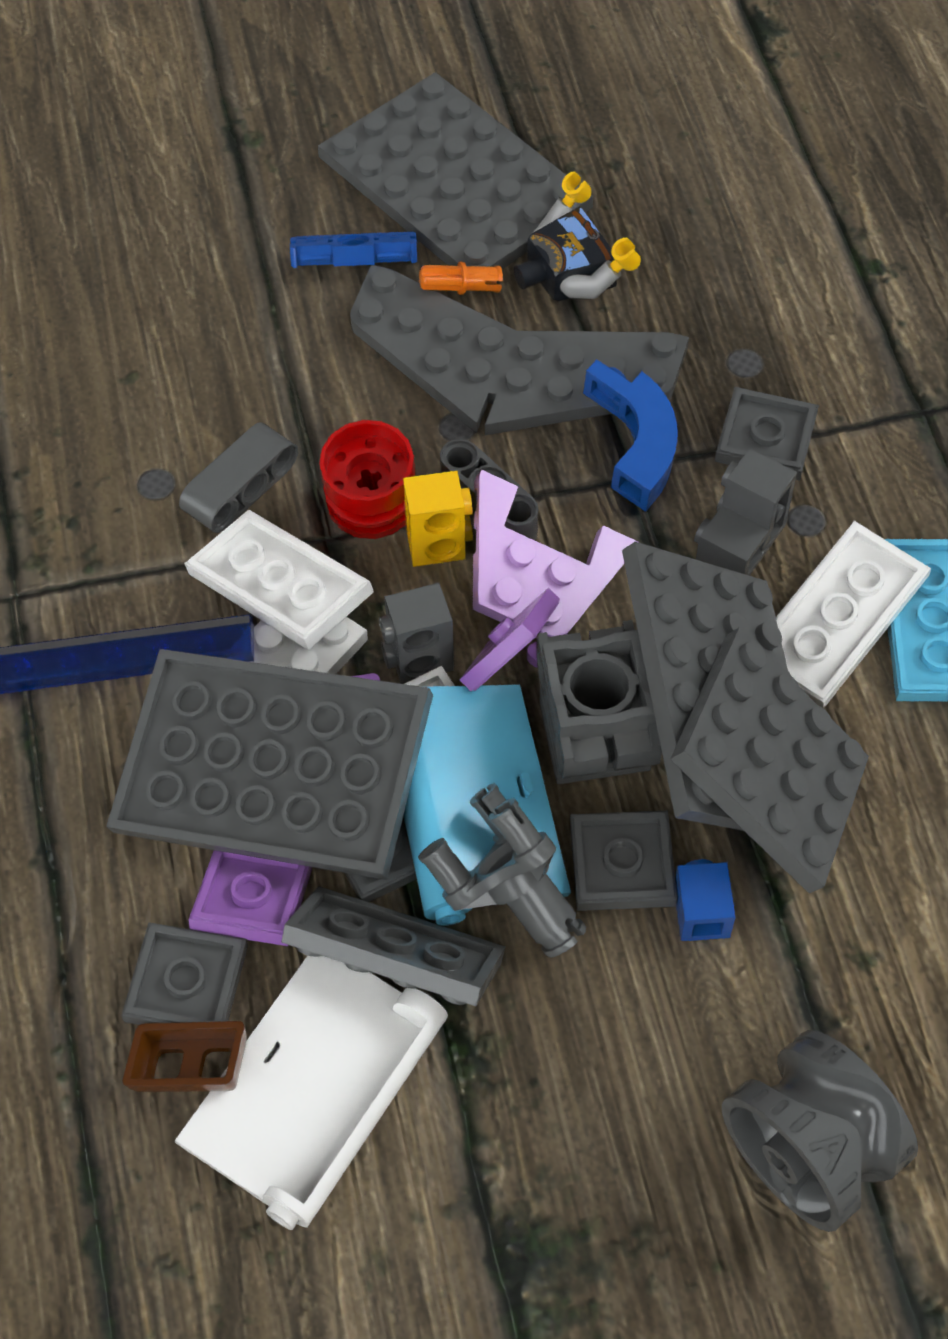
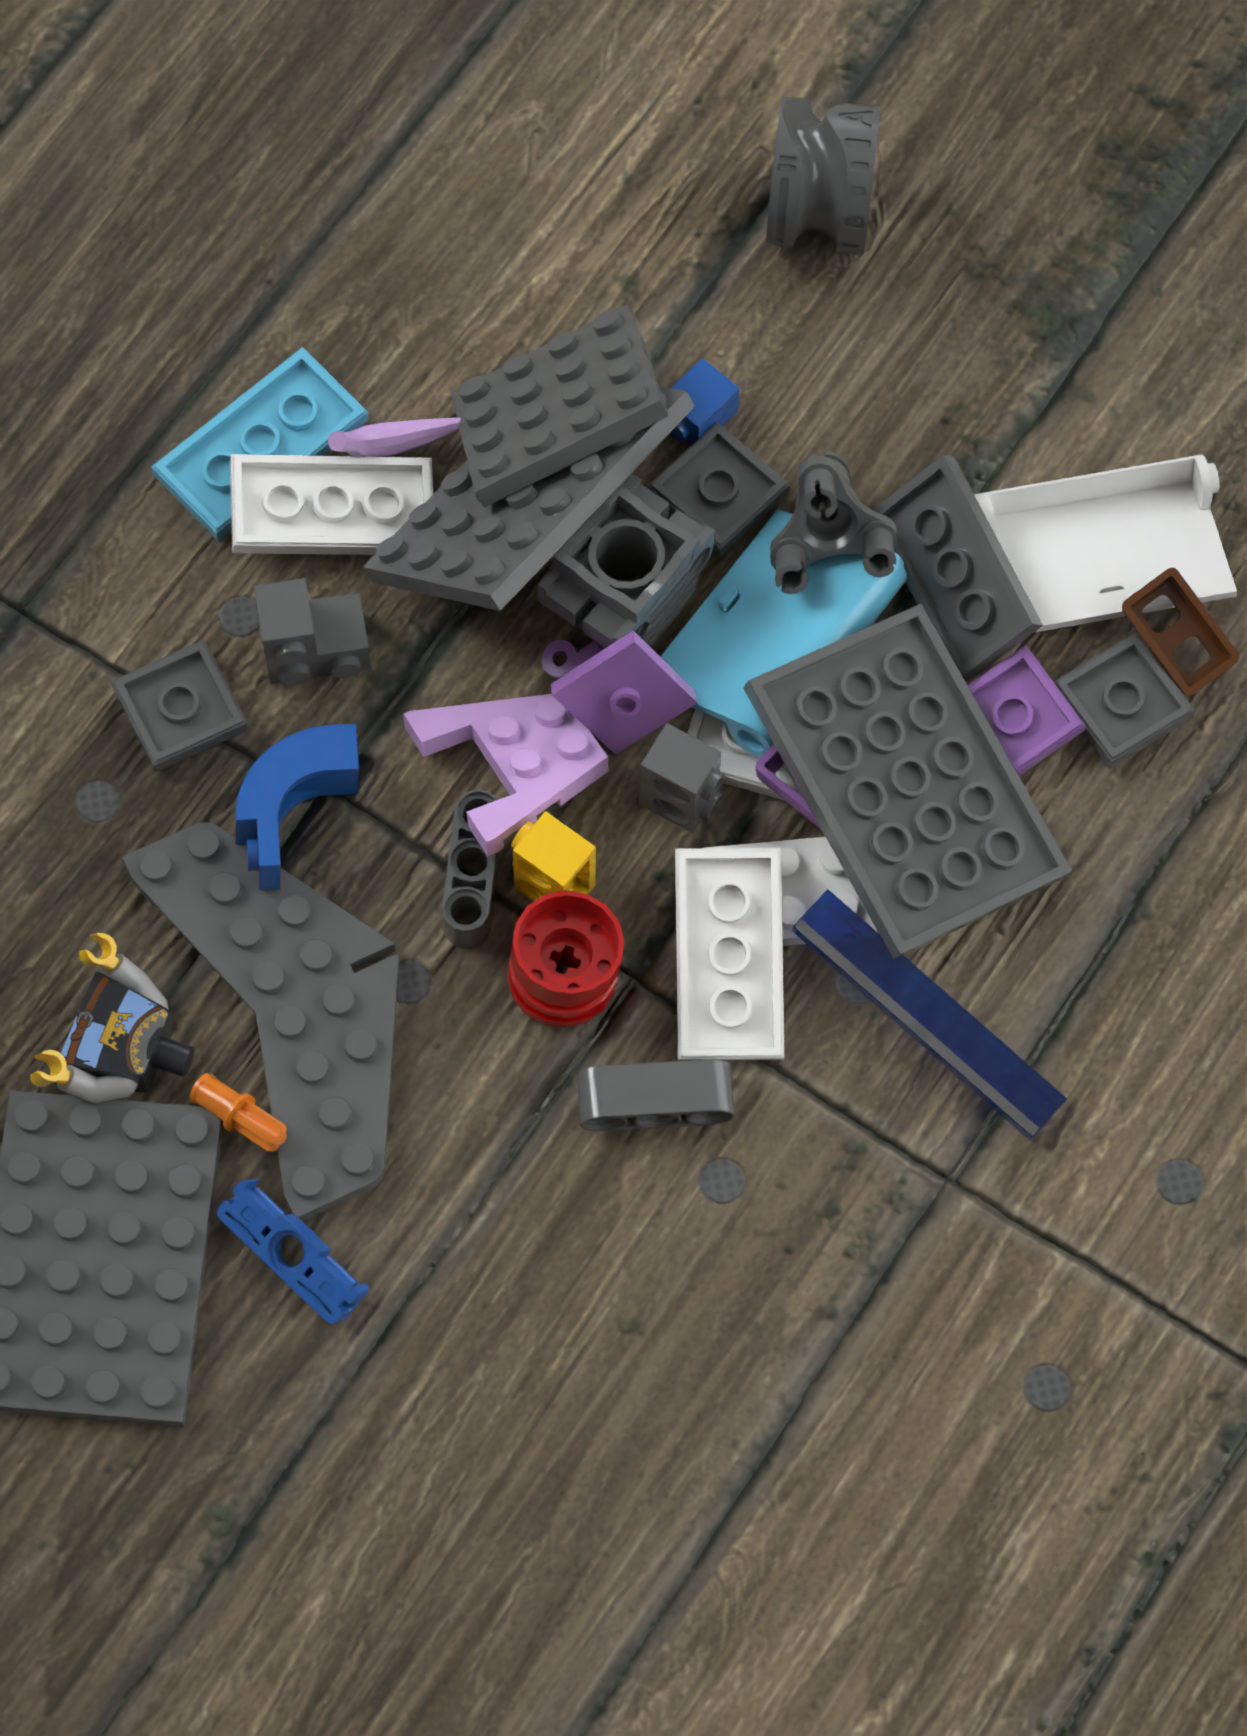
camera: 135 degrees left, 10 degrees up
none -> lavender piece [328,418,461,457]

